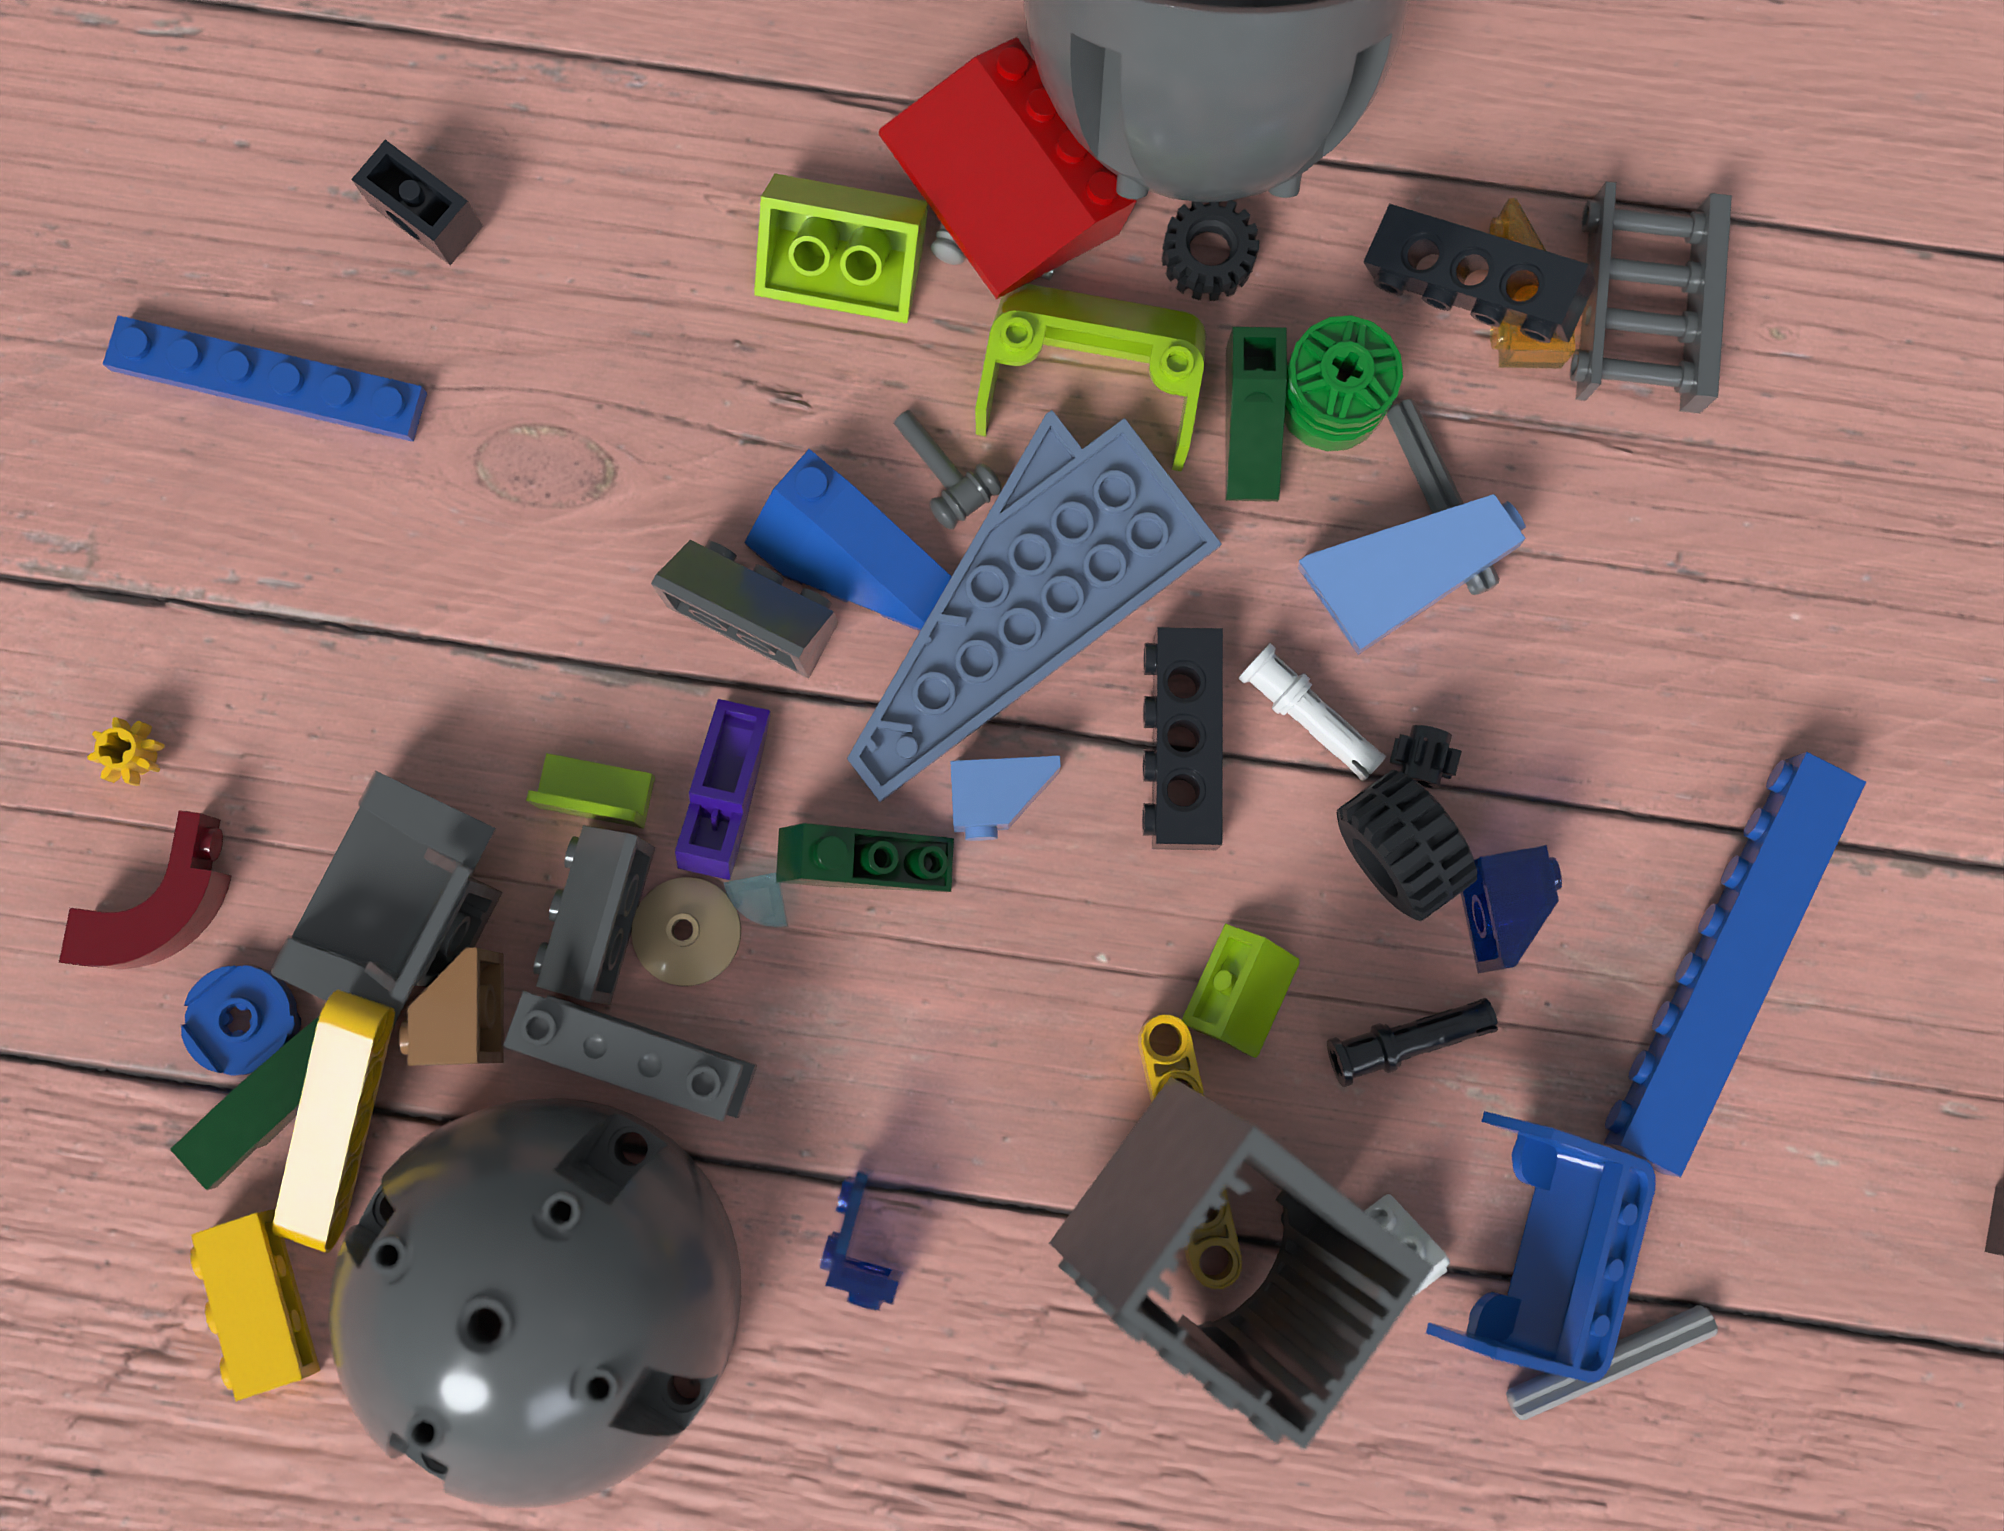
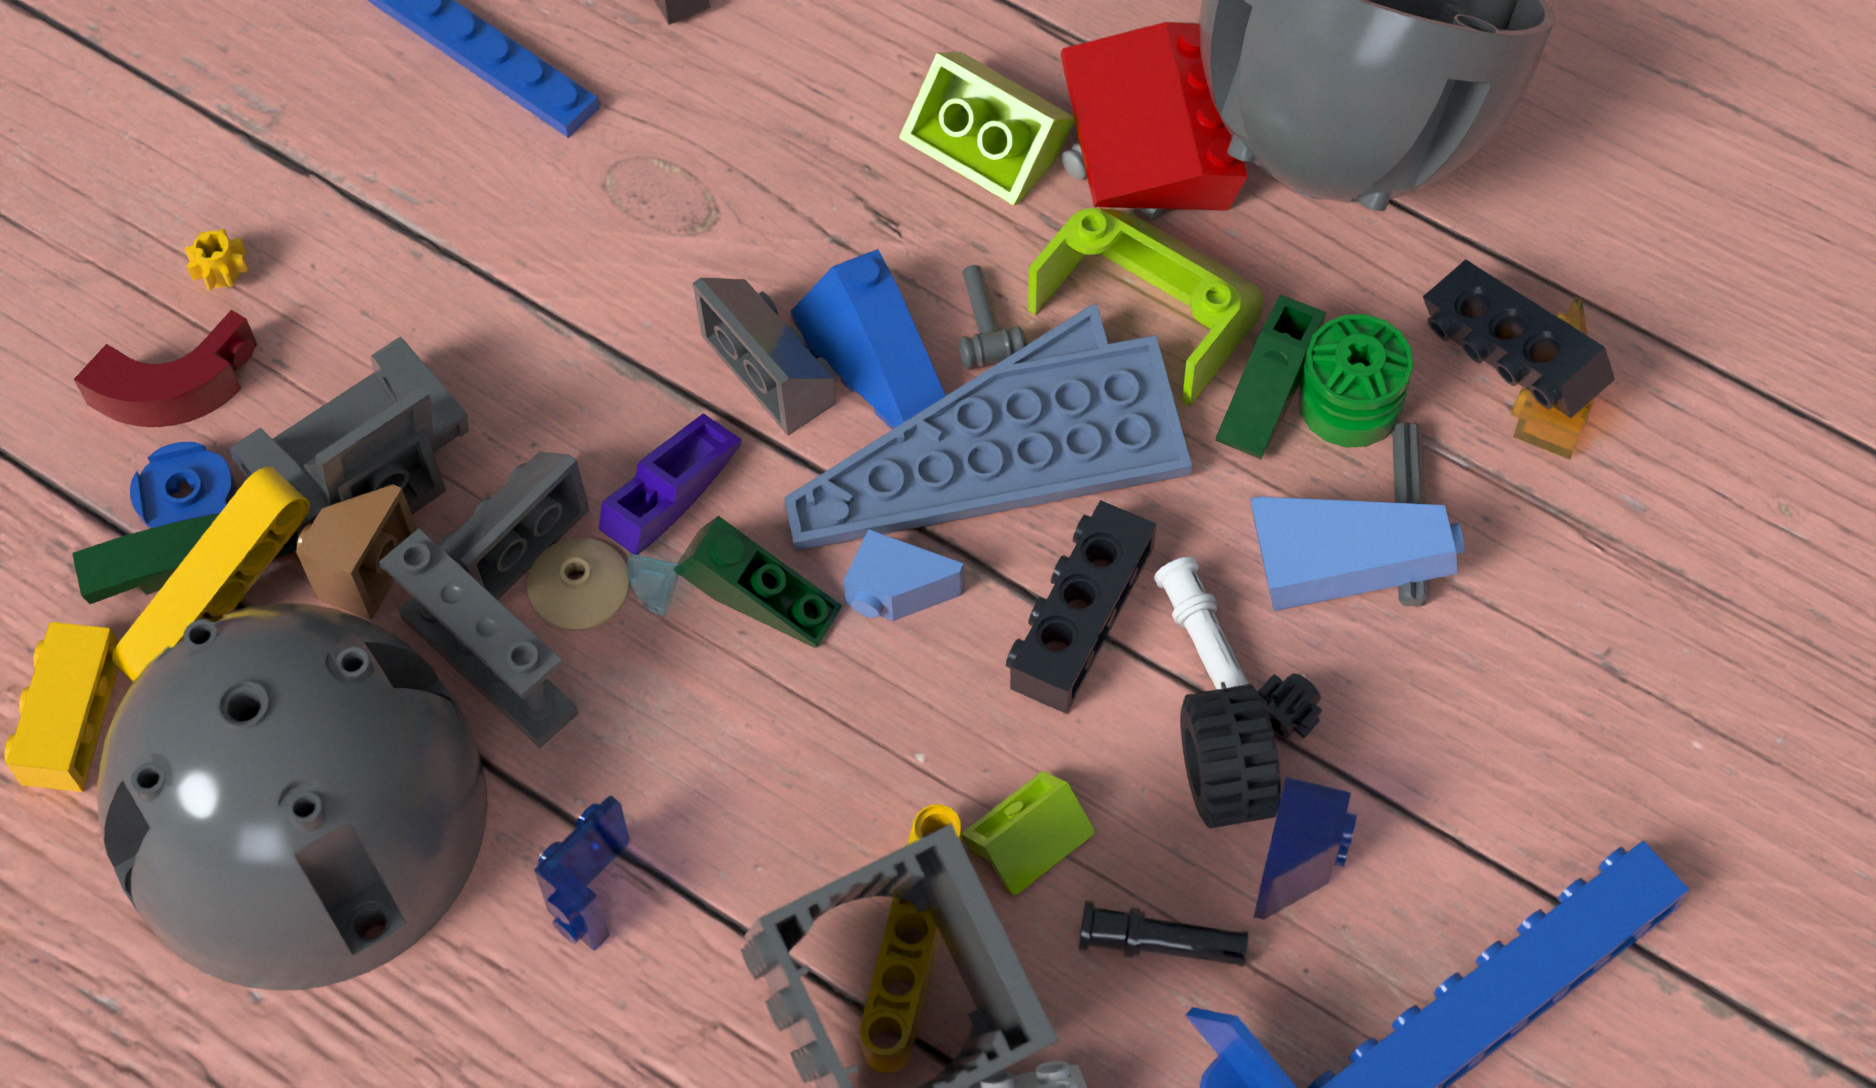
camera: 30 degrees right, 20 degrees down
lime panel [526,753,655,829] -> none
black tyre [1162,200,1260,301] -> none
dark grey fence [1570,181,1732,414] -> none

